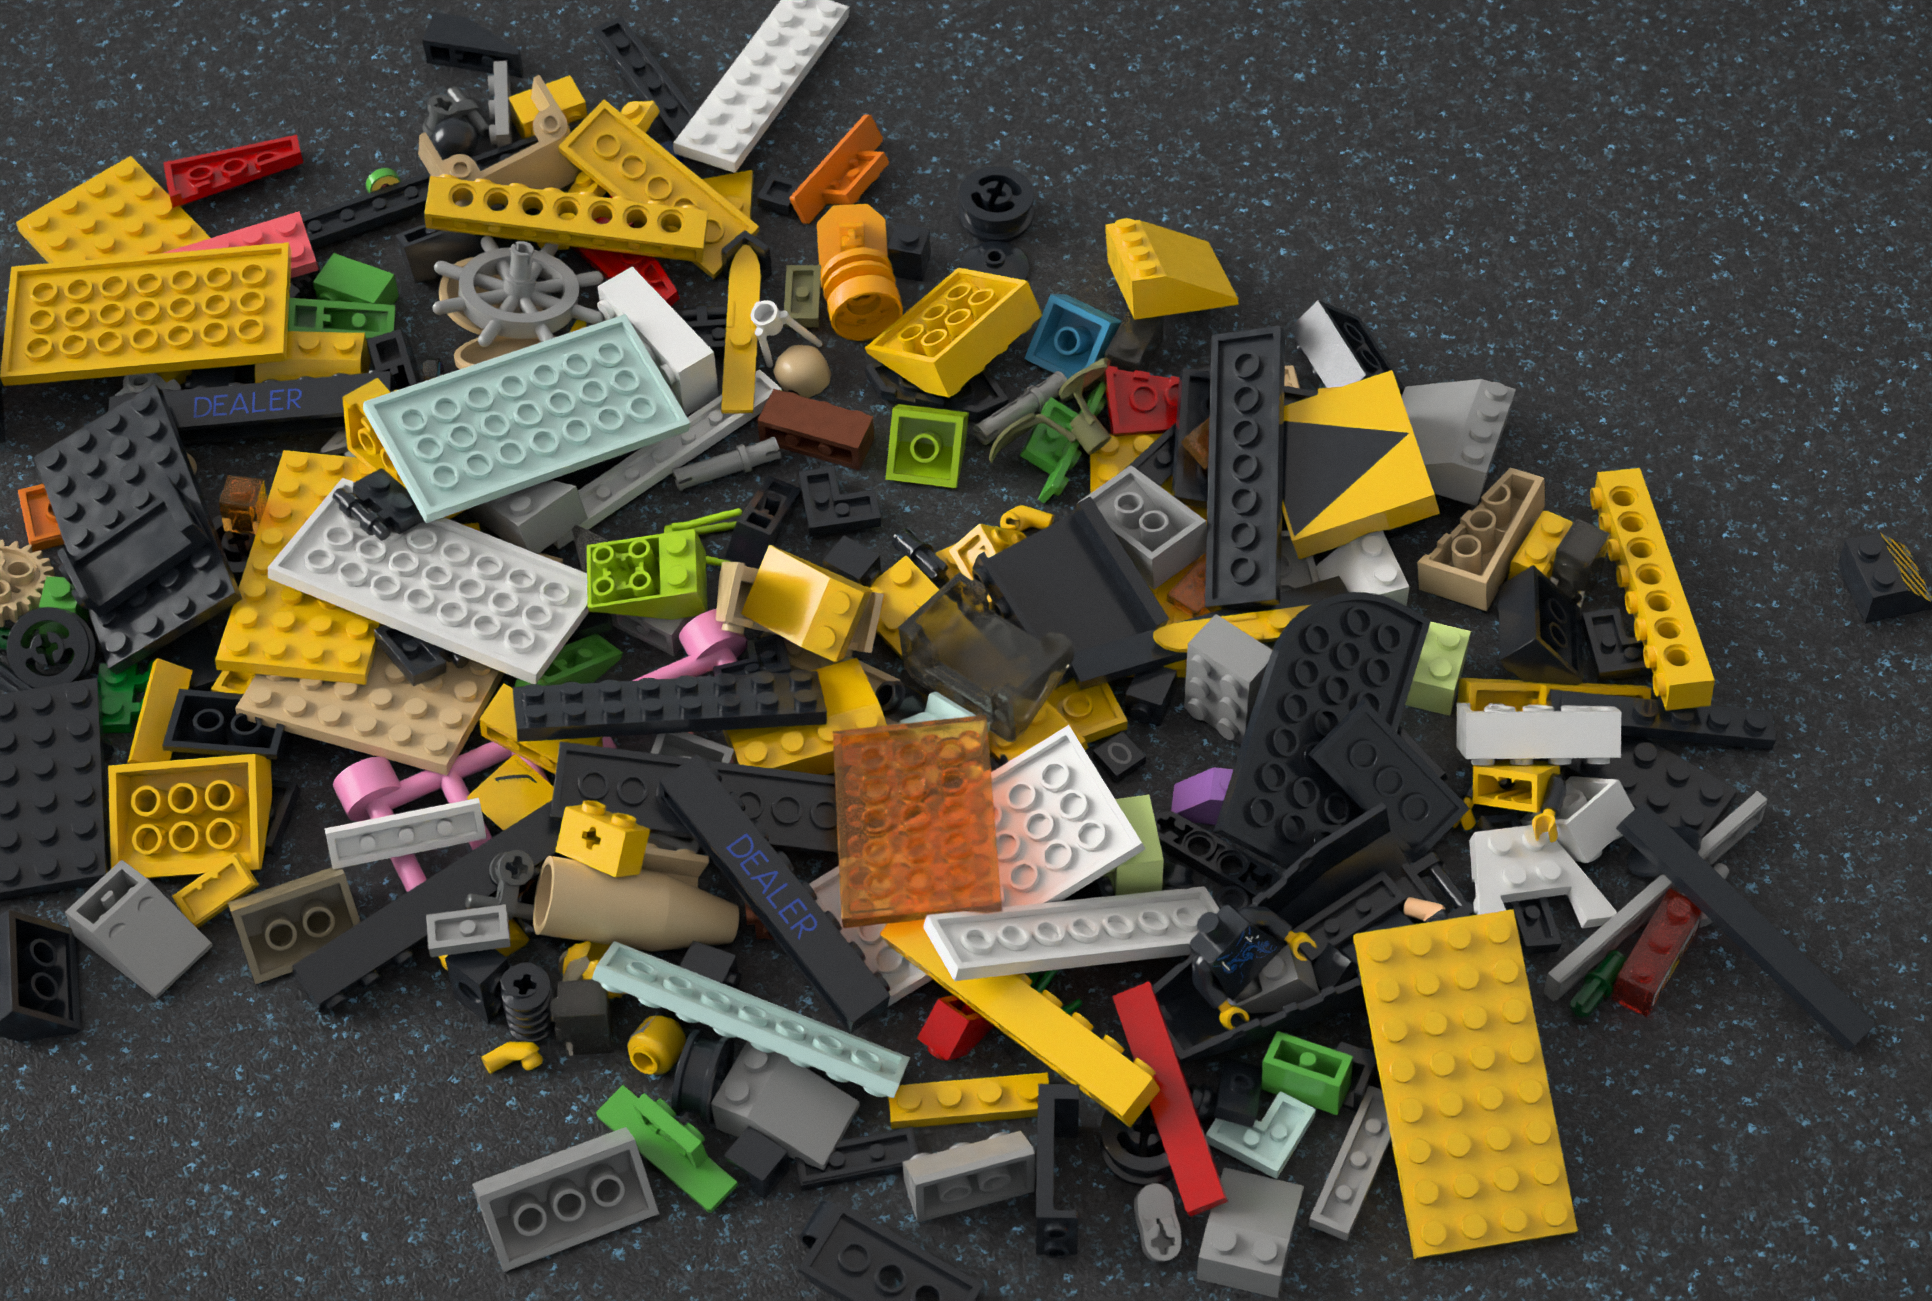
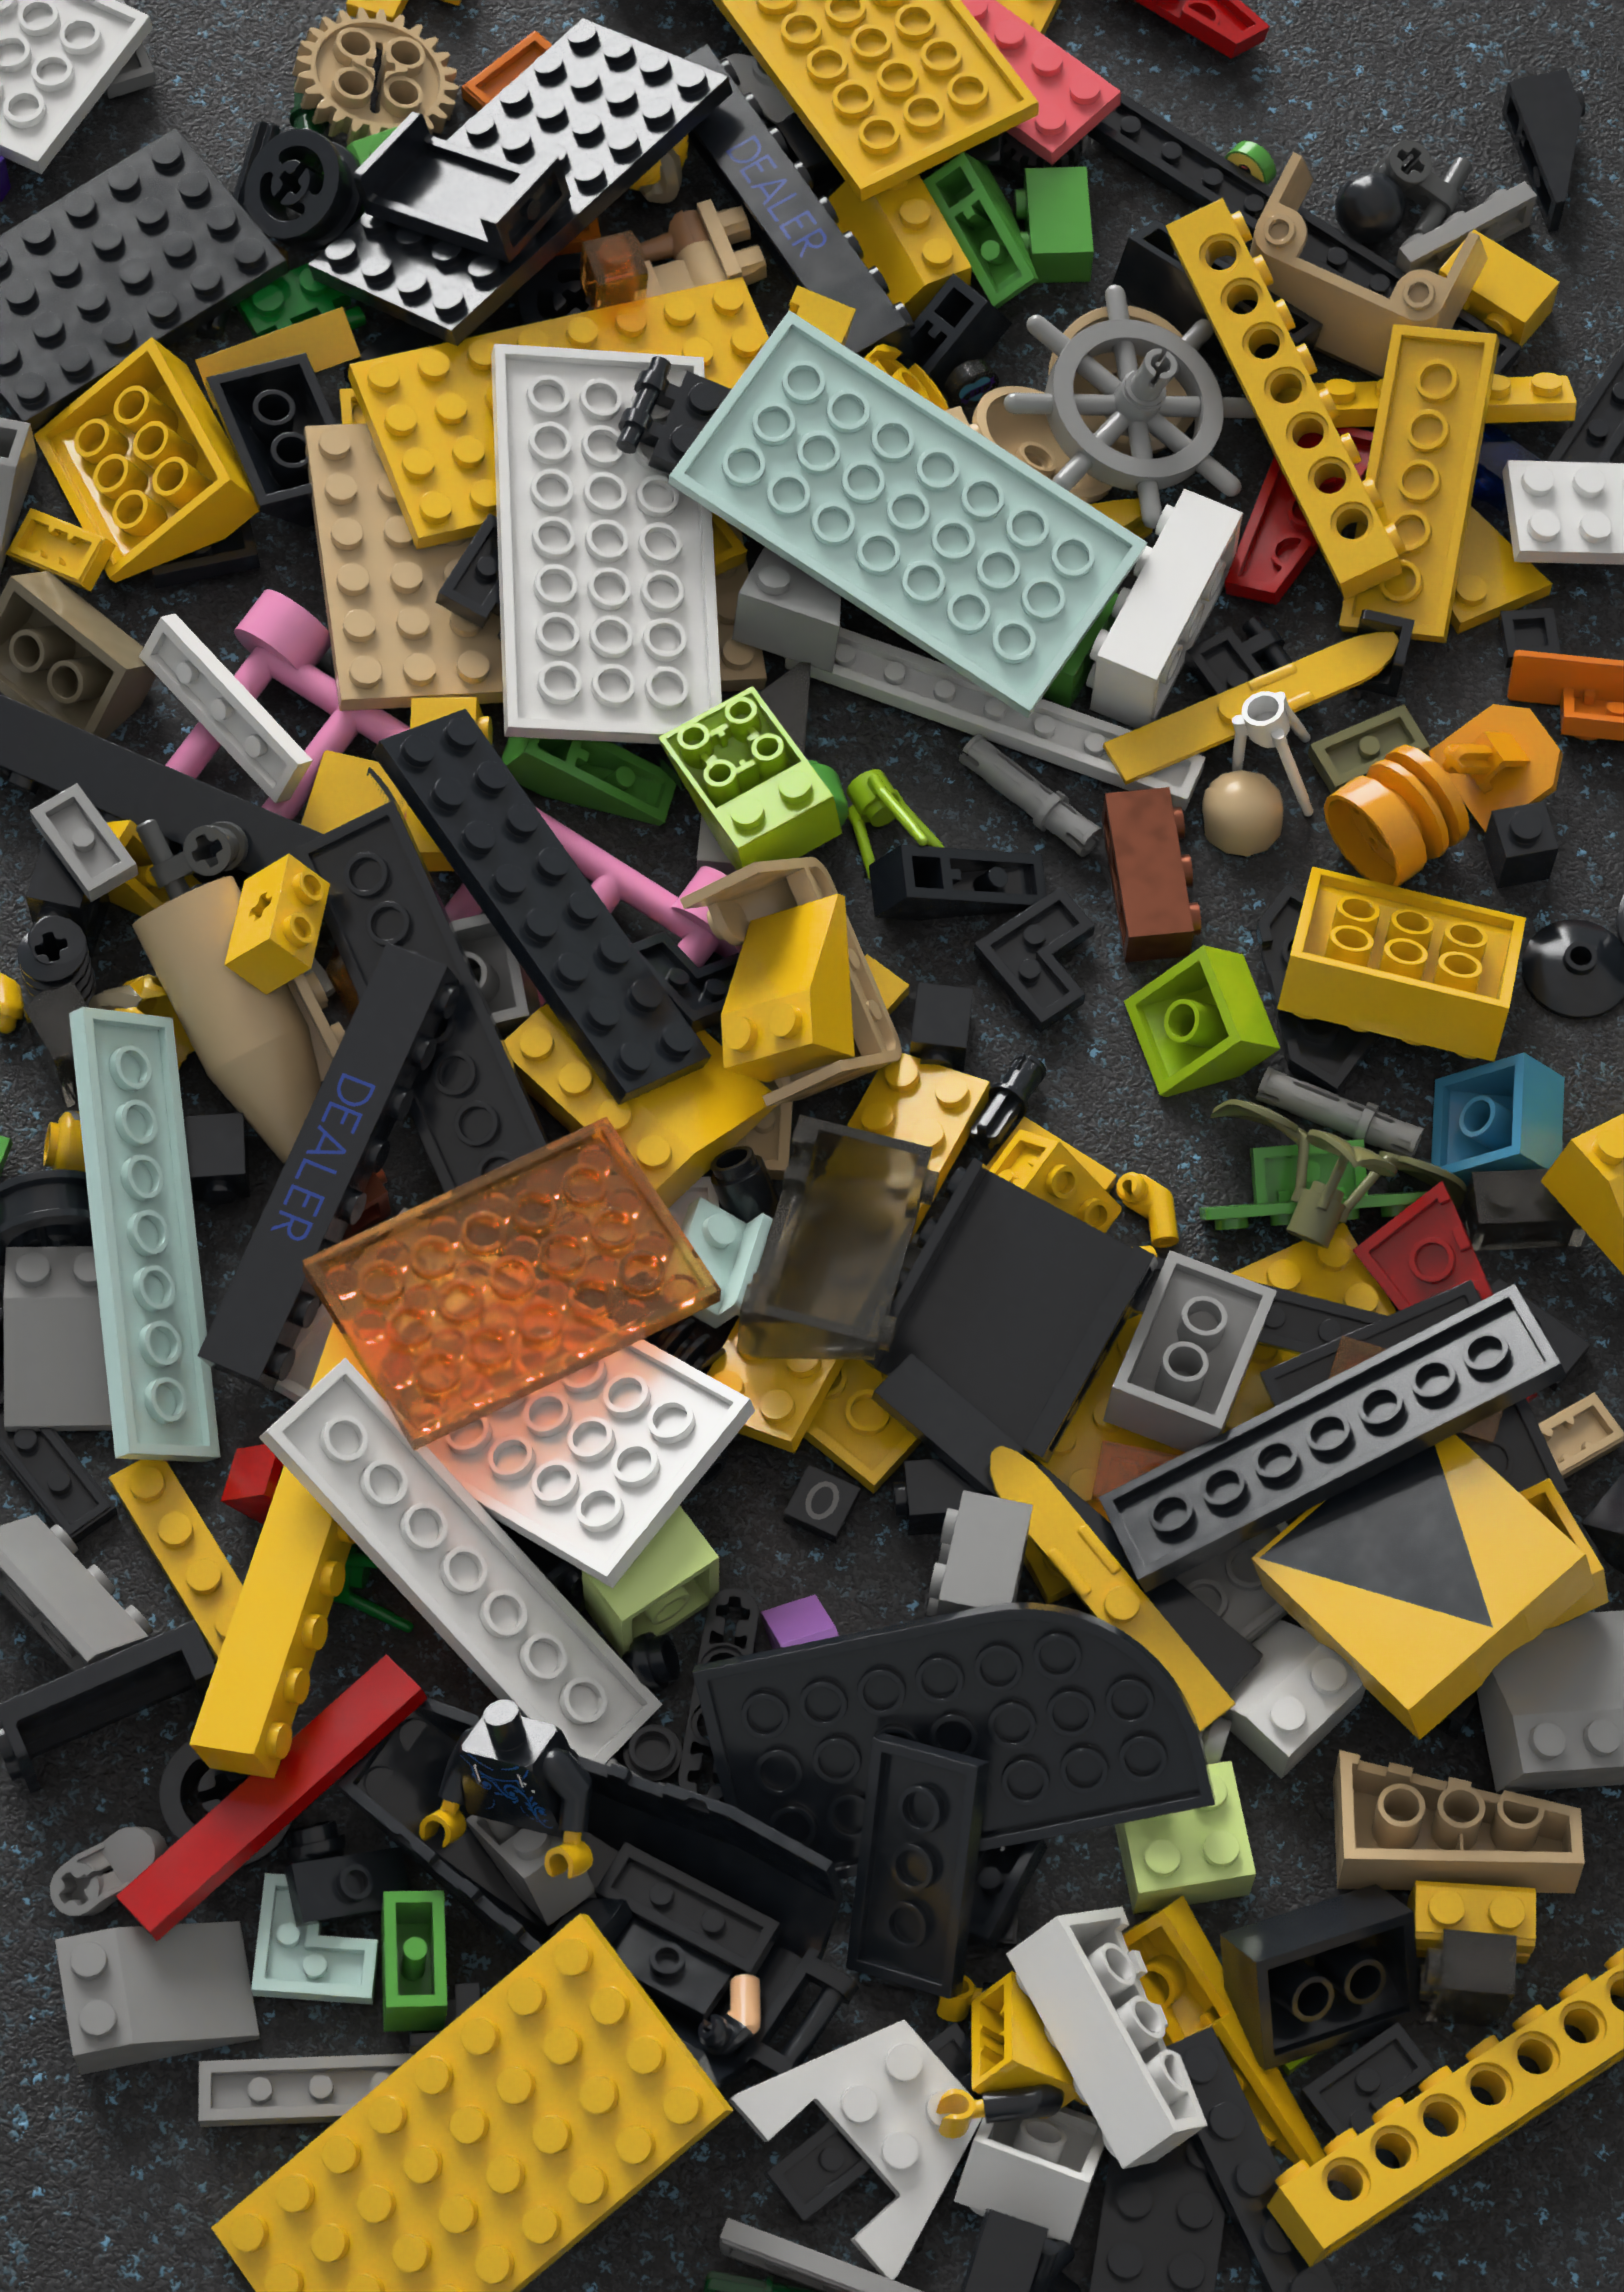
camera: 60 degrees right, 10 degrees up
none -> tan hips [615,199,767,301]

